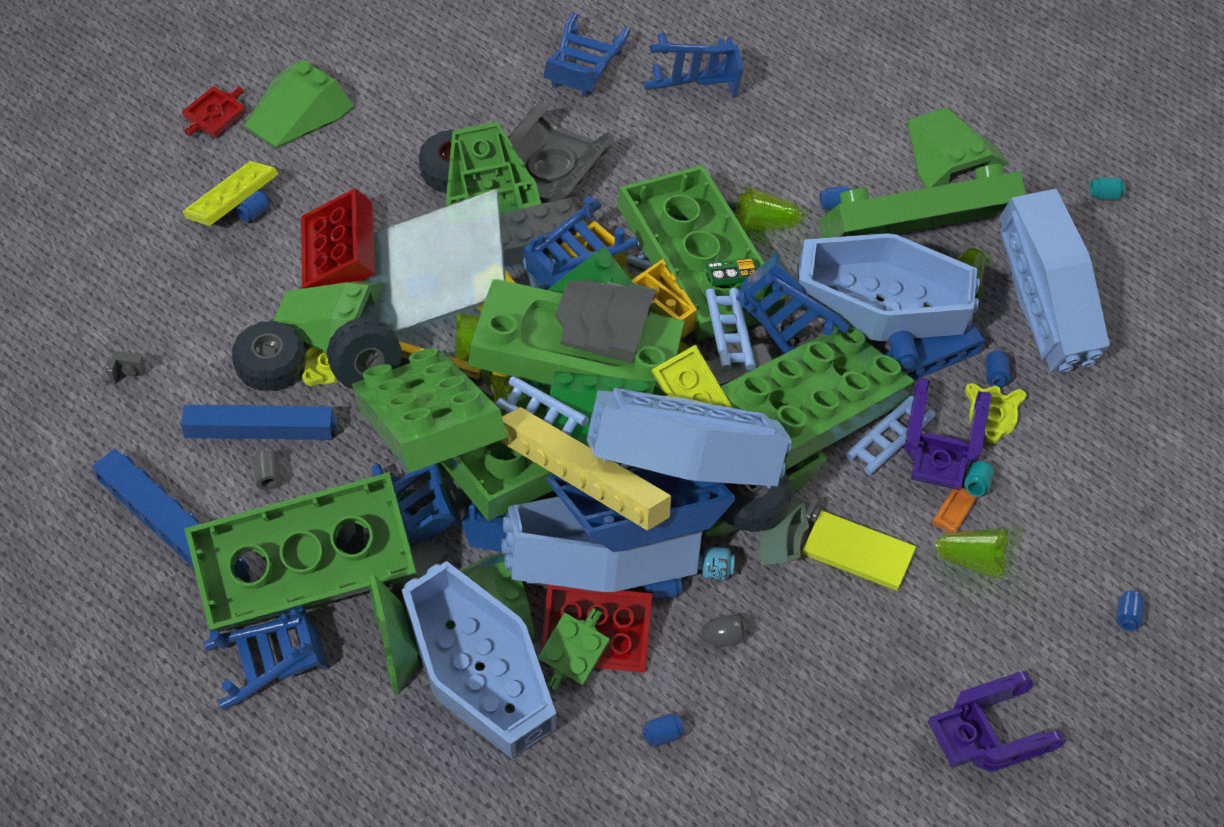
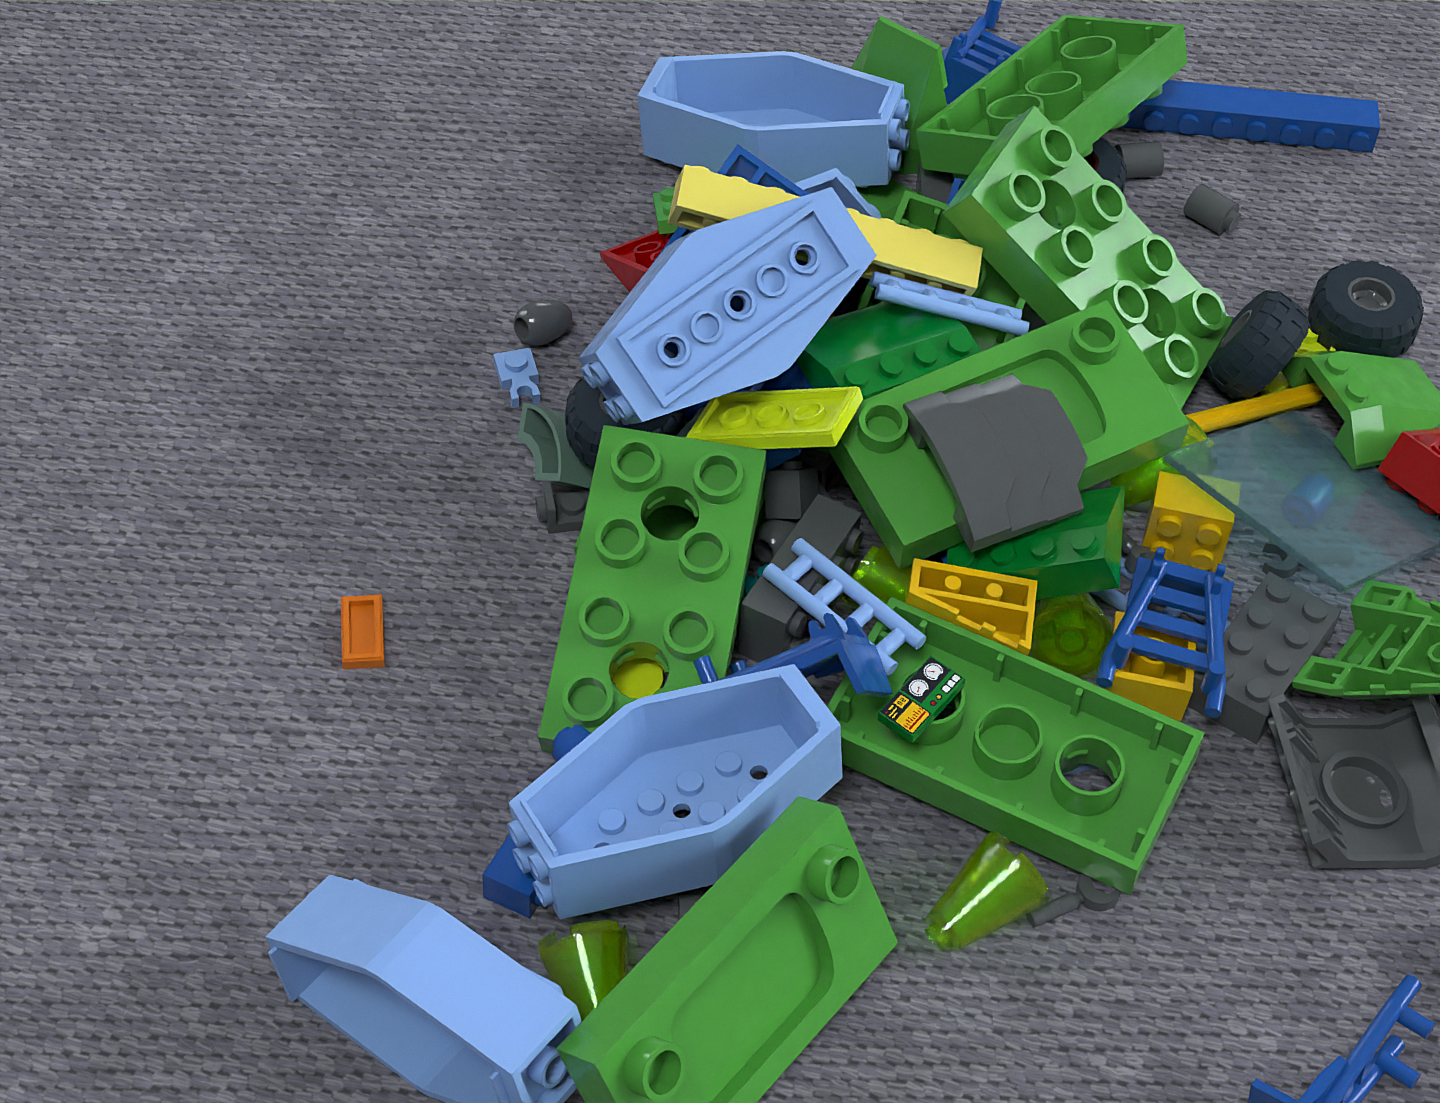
camera: 140 degrees right, 5 degrees down
blue brick [181,405,338,440] -> none
blue brick [642,714,684,748] -> none
neon yellow tile [802,510,916,591] -> none
blue brick [819,185,852,211] -> none
light blue bar [845,396,936,475] -> none
dark purple plate [903,377,991,491] -> none
dark purple plate [928,671,1066,773] -> none
clear neon green cone [935,528,1008,579] -> none
neon yellow tile [964,383,1027,444] -> none
teal brick [965,461,995,497] -> none
blue brick [985,351,1011,387] -> none
blue brick [1116,591,1145,631] -> none
none -> light blue plate [493,348,540,408]

